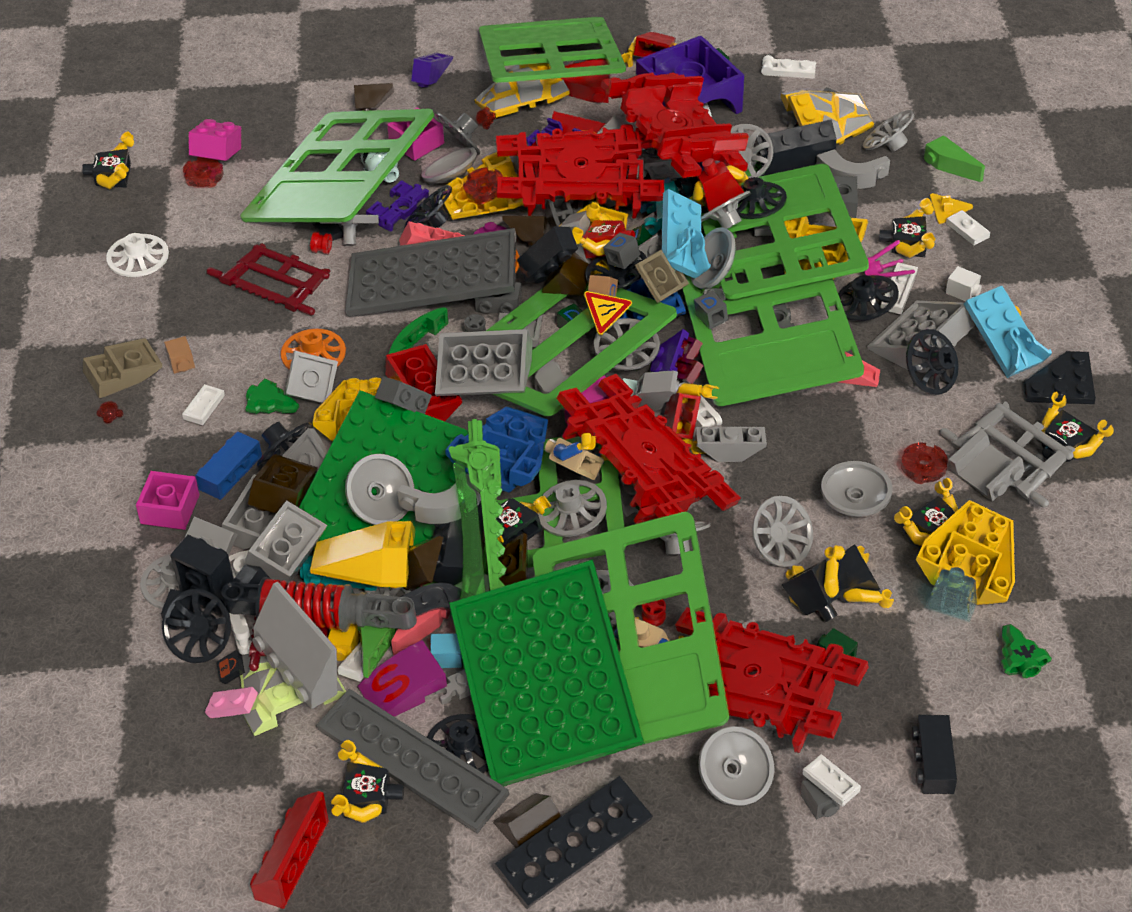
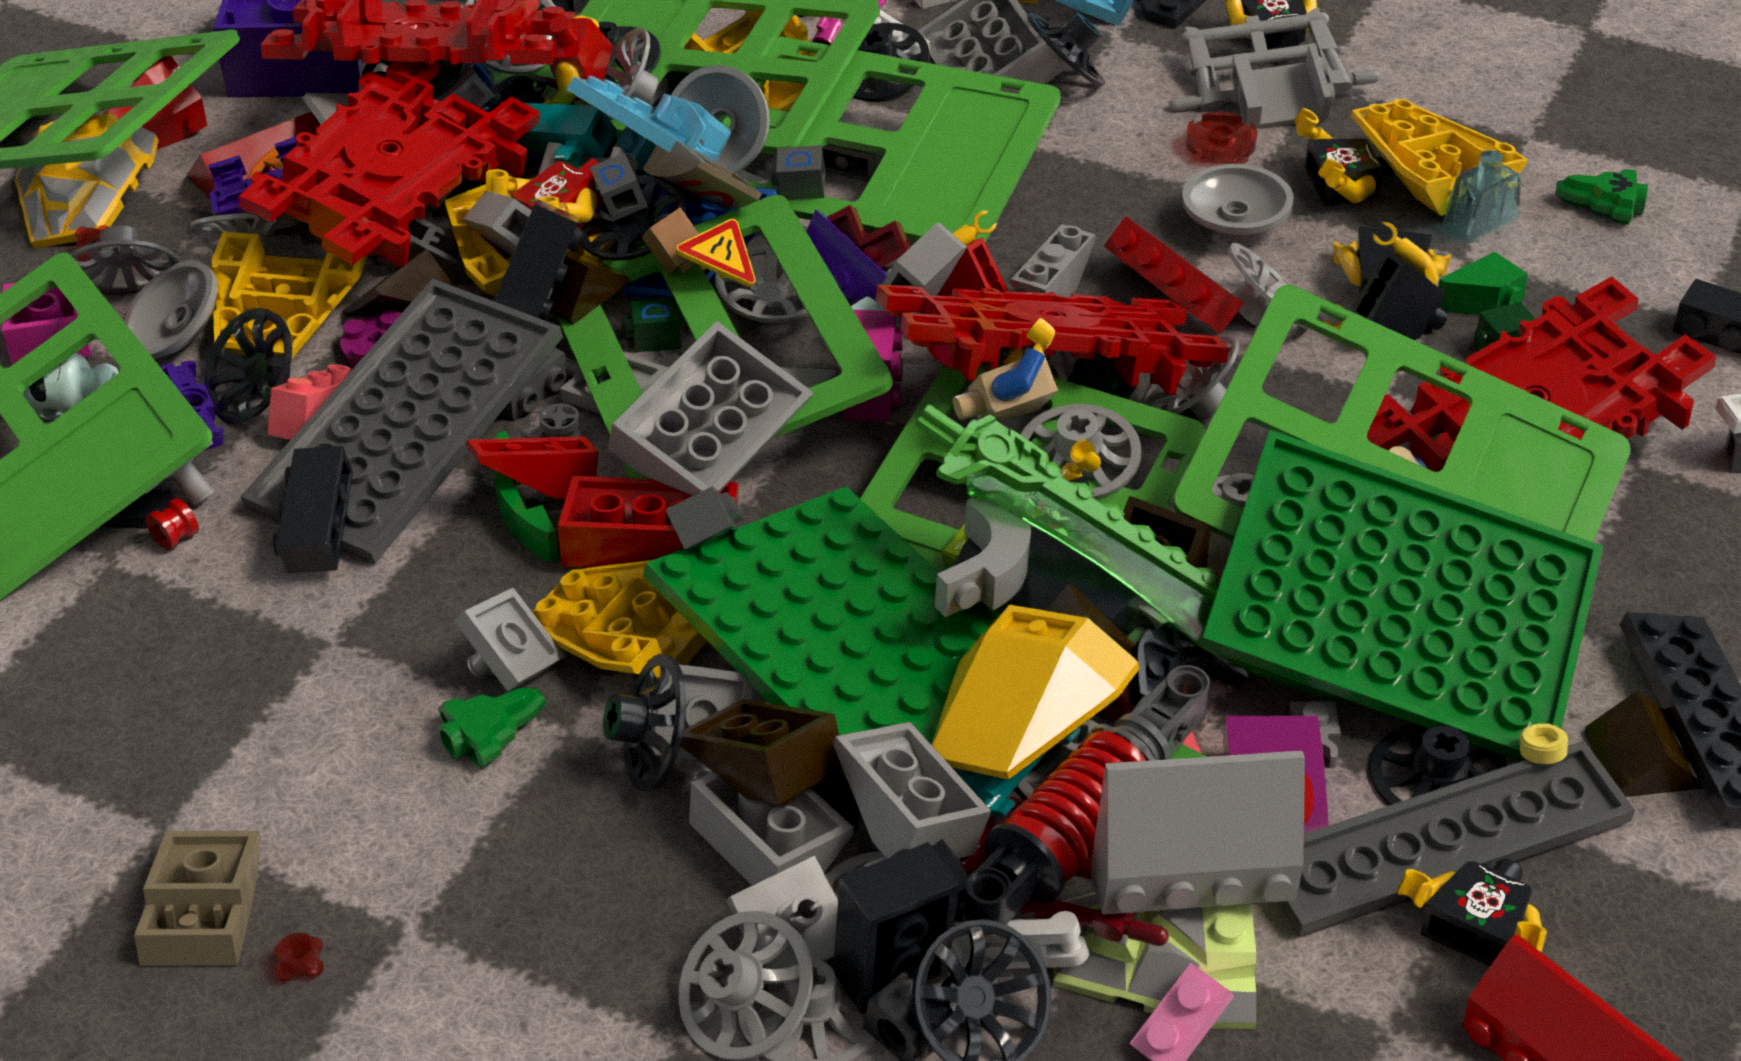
camera: 60 degrees left, 5 degrees down
dark pink brick [136,471,199,530] -> none
medium nougat brick [164,336,195,374] -> none
white plate [182,384,225,425] -> none
blue brick [195,431,262,500] -> none
dark red piece [206,243,330,316] -> none
black tile [217,650,245,684] -> none
orange wheel [281,329,346,370] -> none
light grey dish [345,454,414,525] -> none
medium azure brick [431,633,462,668] -> none
blue wedge [445,406,548,492] -> none
clear red plate [463,168,503,205] -> none
red torso [622,32,677,68] -> none
light grey dish [699,726,774,806] -> none
none -> black brick [273,446,353,573]
none -> red slope [466,436,599,502]
none -> light grey wheel [678,911,813,1061]
none -> red brick [1103,216,1244,334]
none -> green slope [1438,252,1528,315]
none -> light yellow tile [1520,724,1568,764]

